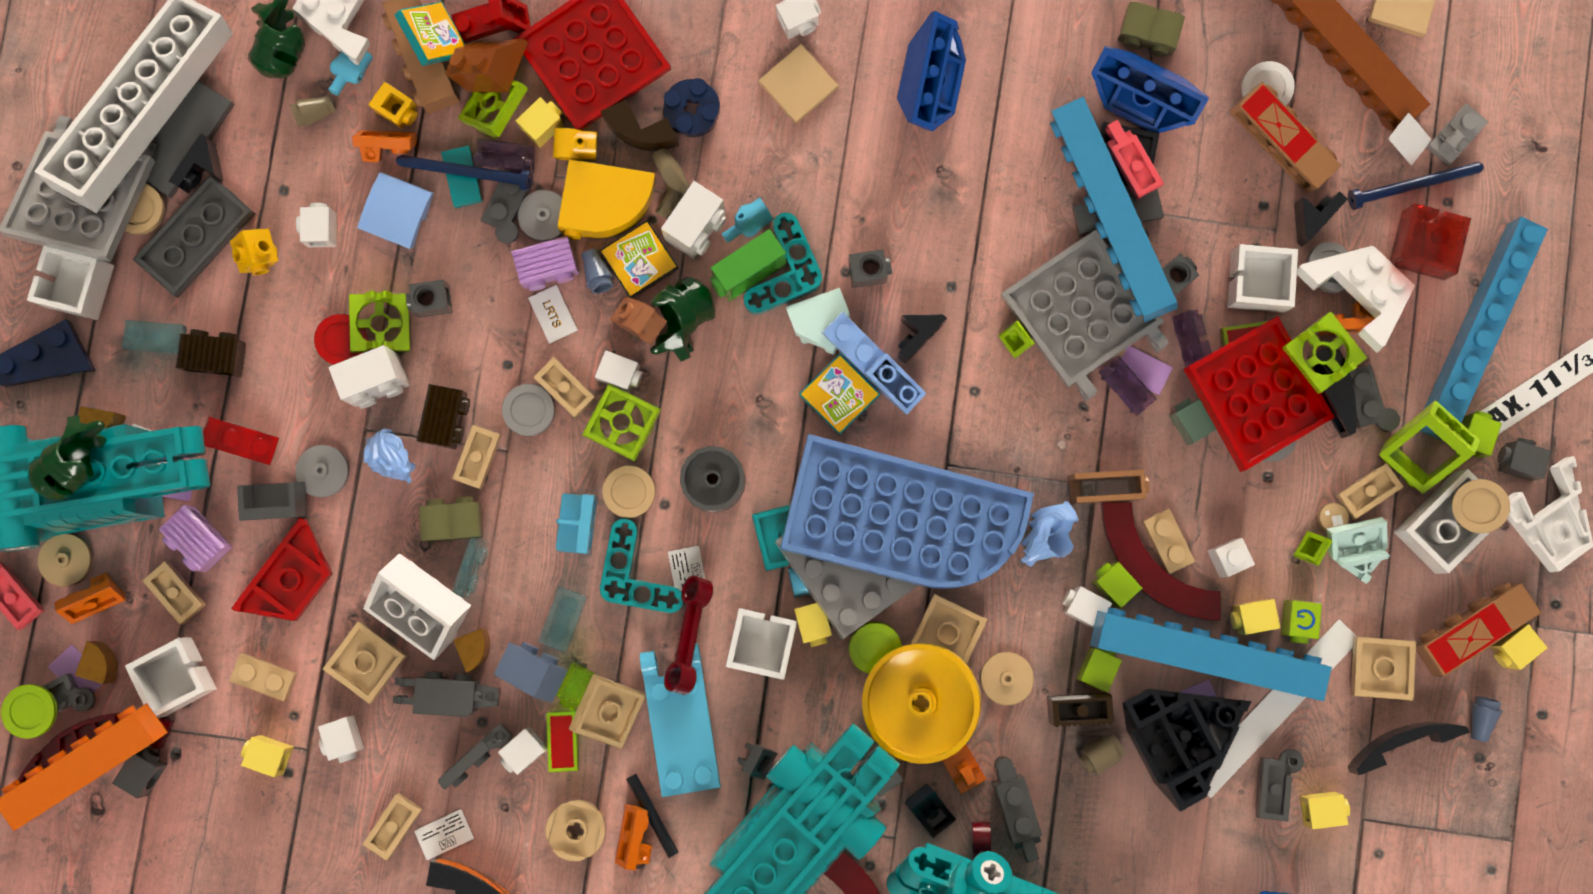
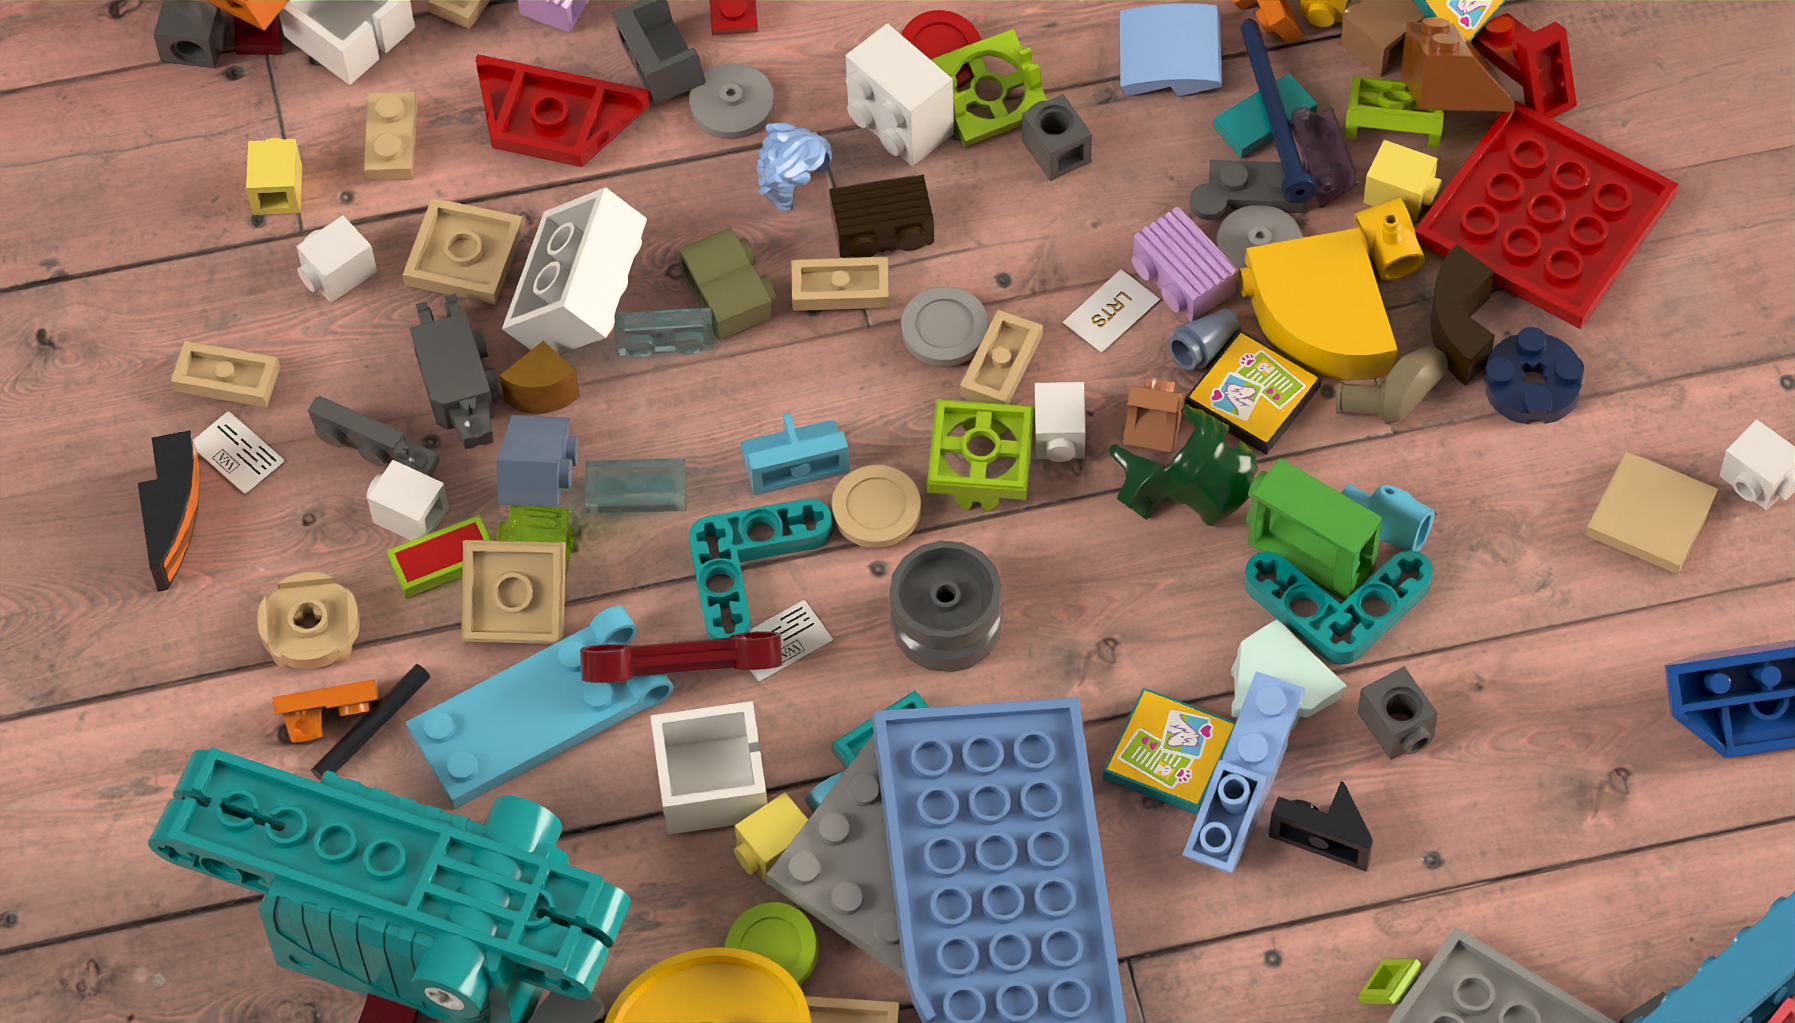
camera: 70 degrees right, 25 degrees down
white piece [661,181,727,260] -> none

